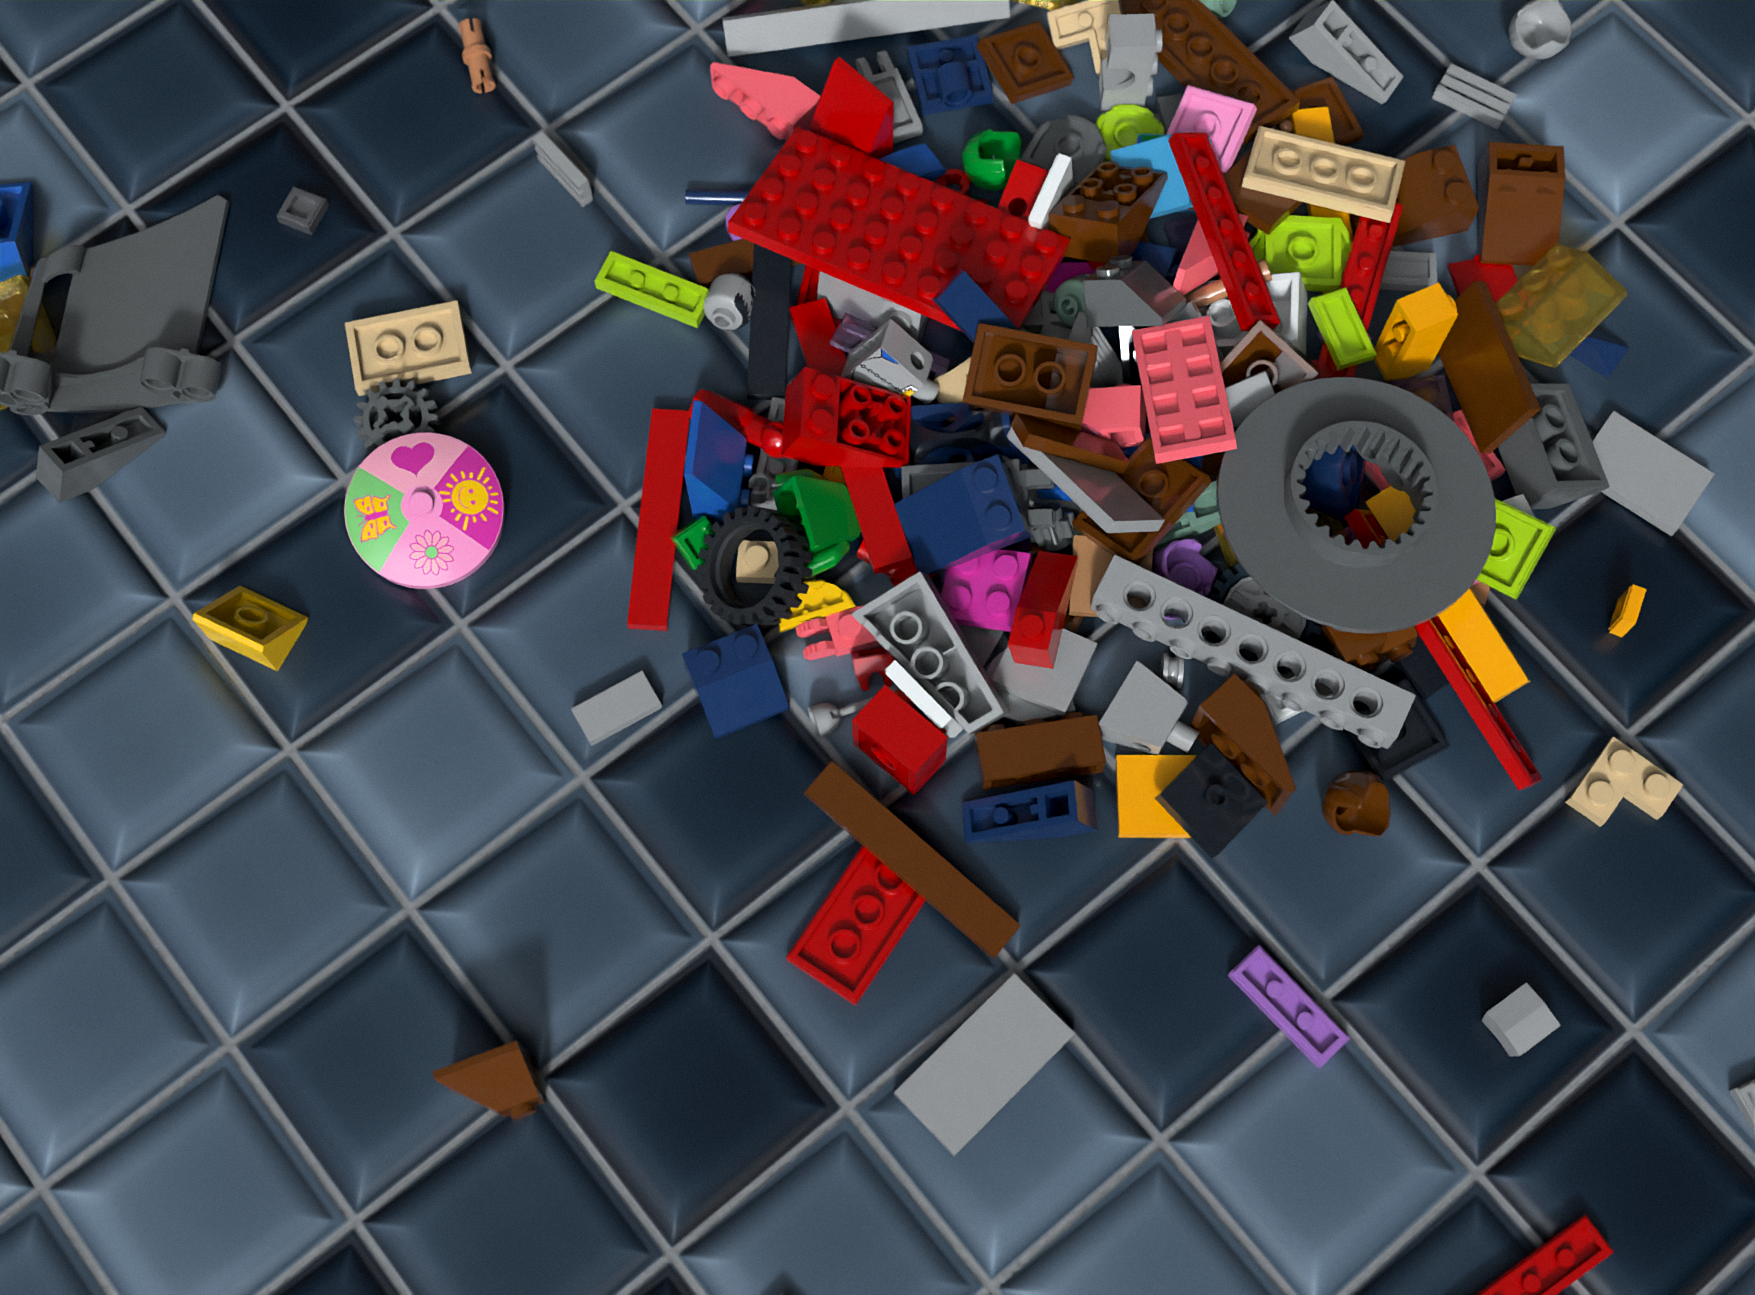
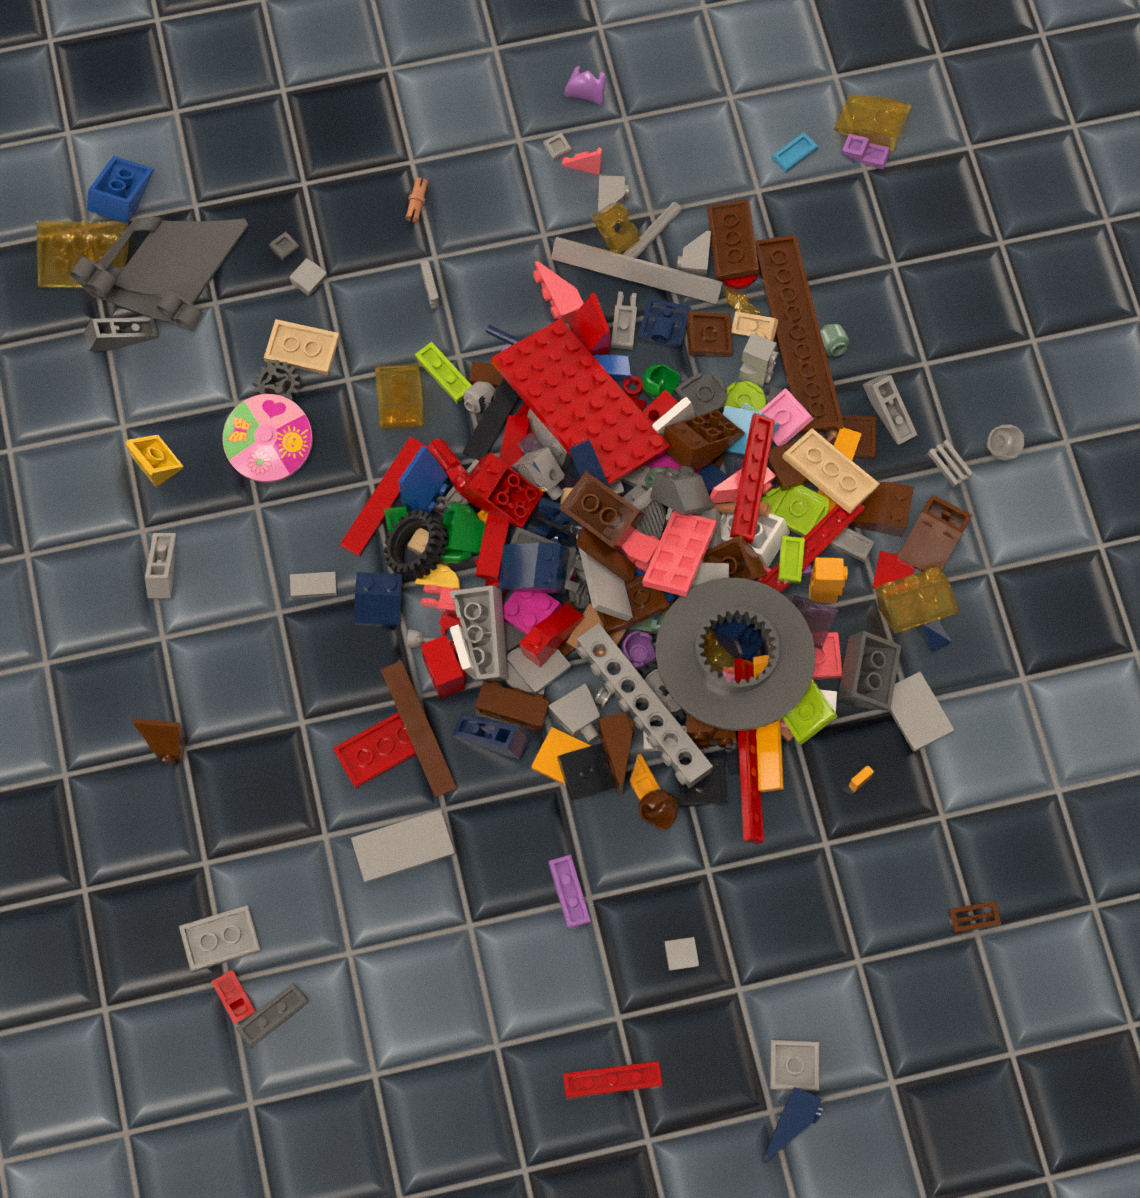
camera: 25 degrees right, 0 degrees up
reddish brown tile [1438,281,1541,454] -> none
tan plate [1565,737,1683,827] -> none
none -> light grey slope [145,533,176,599]
none -> light grey piece [289,258,327,296]
none -> clear yellow slope [375,364,424,428]
none -> light orange tile [629,753,661,801]

